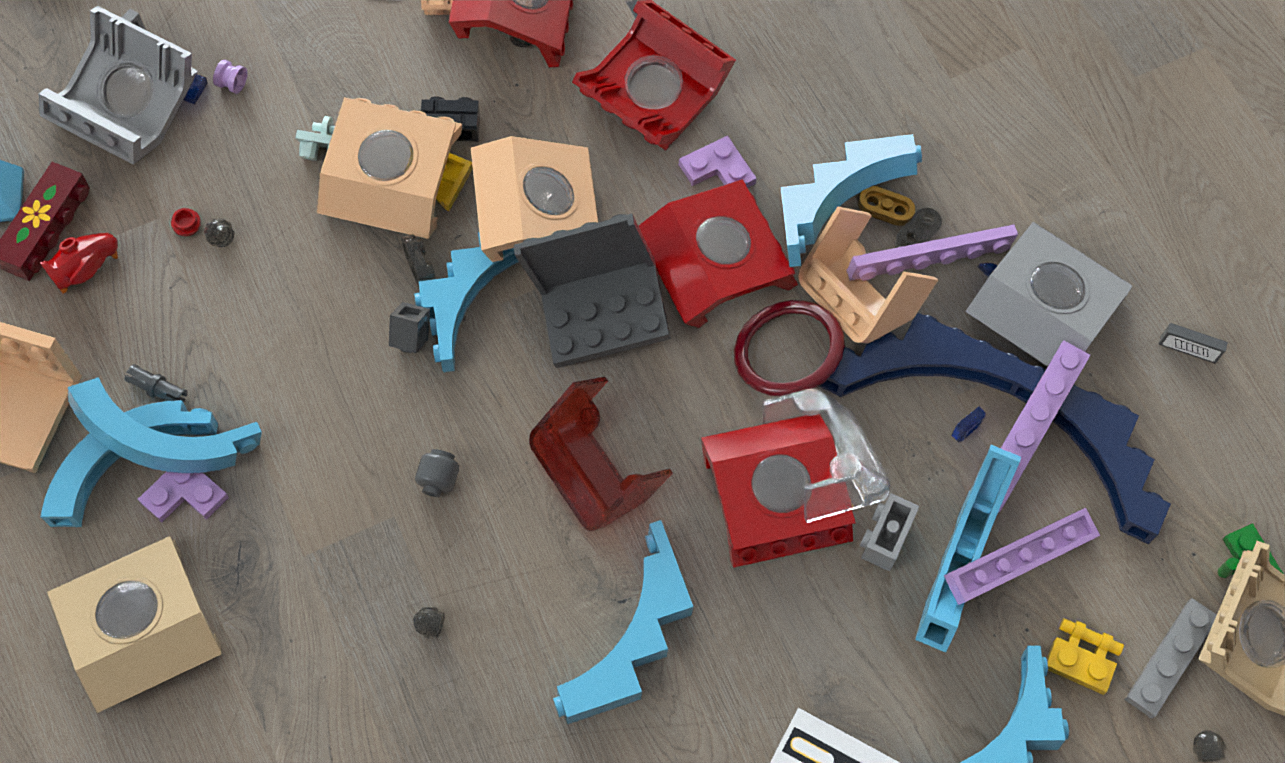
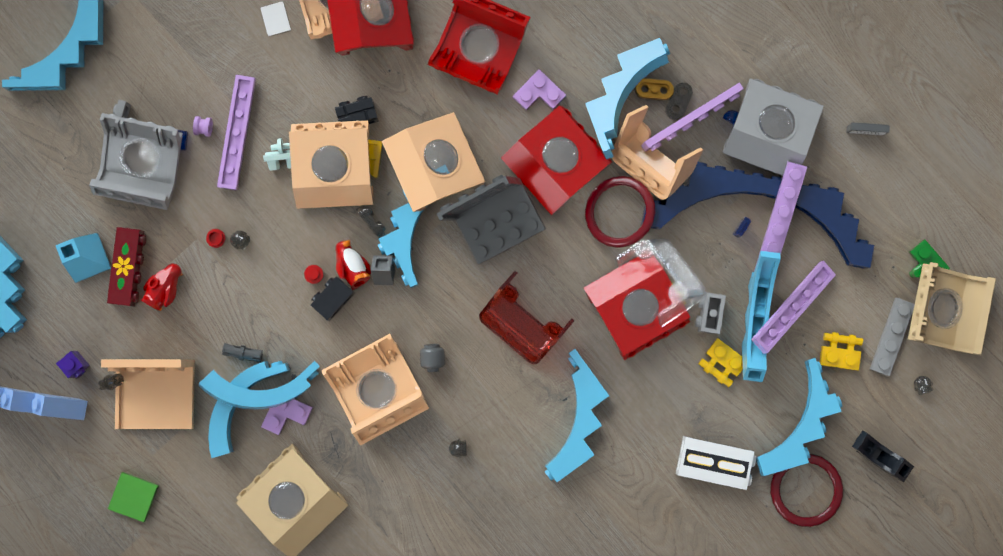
camera: 10 degrees left, 20 degrees up
none -> lavender plate [217,75,256,190]
none -> red plate [304,265,323,284]
none -> black brick [311,276,355,321]
none -> light nougat panel [322,334,429,446]
none -> animal [335,240,371,290]
none -> yellow plate [698,338,743,387]

